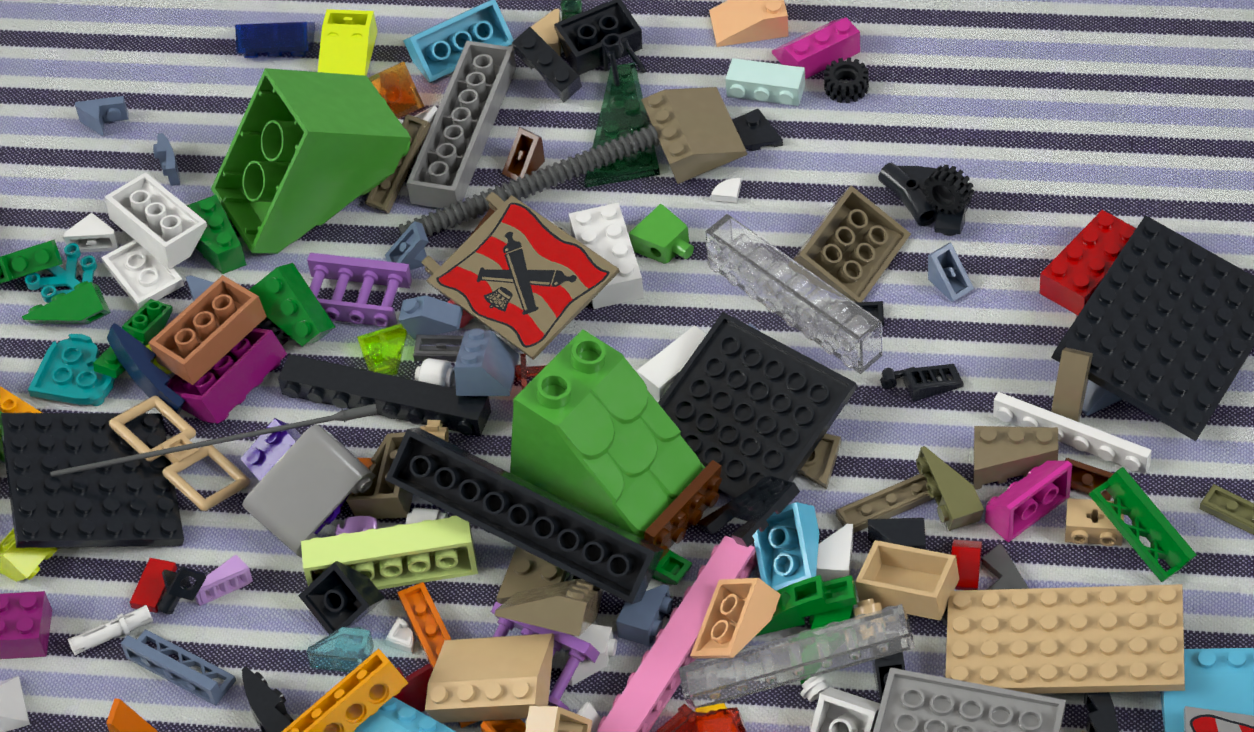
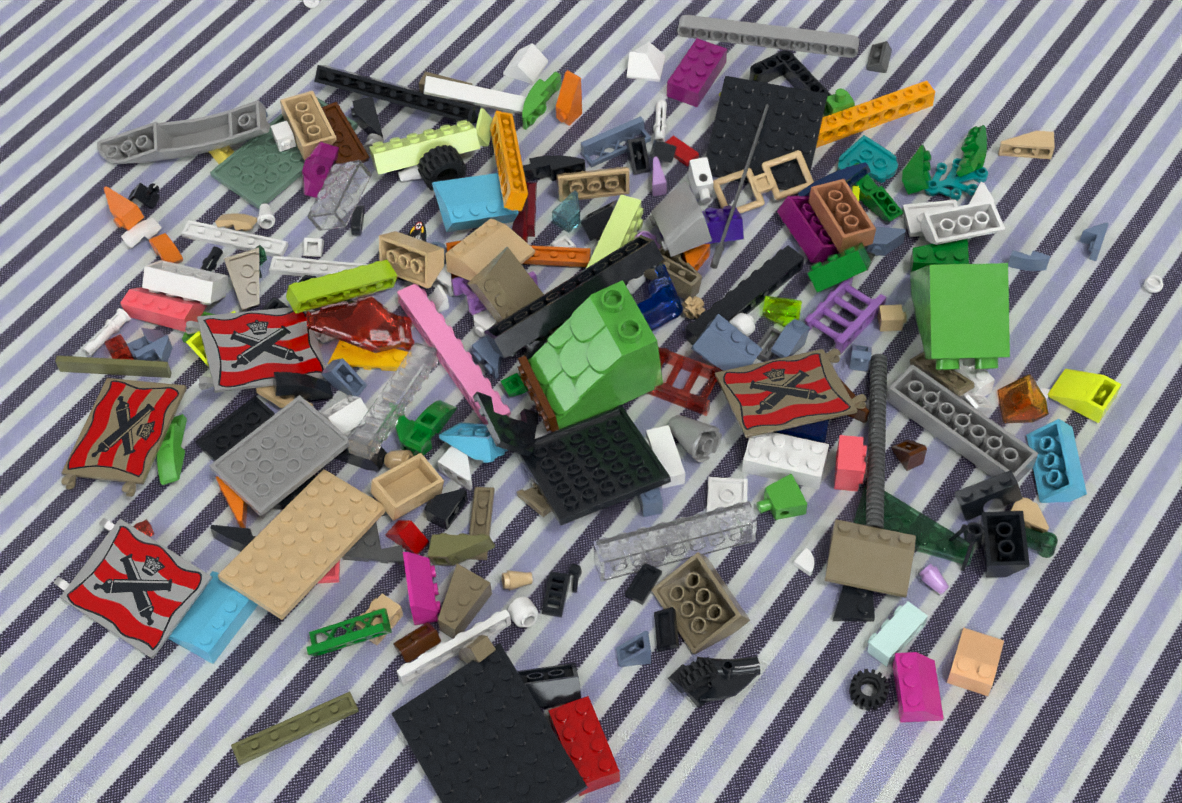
camera: 115 degrees right, 5 degrees up
clear blue slope [235,22,315,58] -> none
light nougat slope [690,578,781,659] -> none
none -> tan cone [502,570,533,591]
none -> white head [508,597,538,628]
none -> black slope [518,663,581,708]
none -> tan slope [557,167,630,202]
none -> black slope [627,136,650,175]
none -> black tile [654,607,679,652]
none -> light grey cone [668,415,722,462]
none -> white torso [688,157,714,203]
none -> white tile [707,477,748,517]
none -> coral piece [834,435,867,492]
none -> tan brick [877,304,907,332]
none -> lavender cone [919,564,949,595]
none -> white plate [1144,275,1163,293]

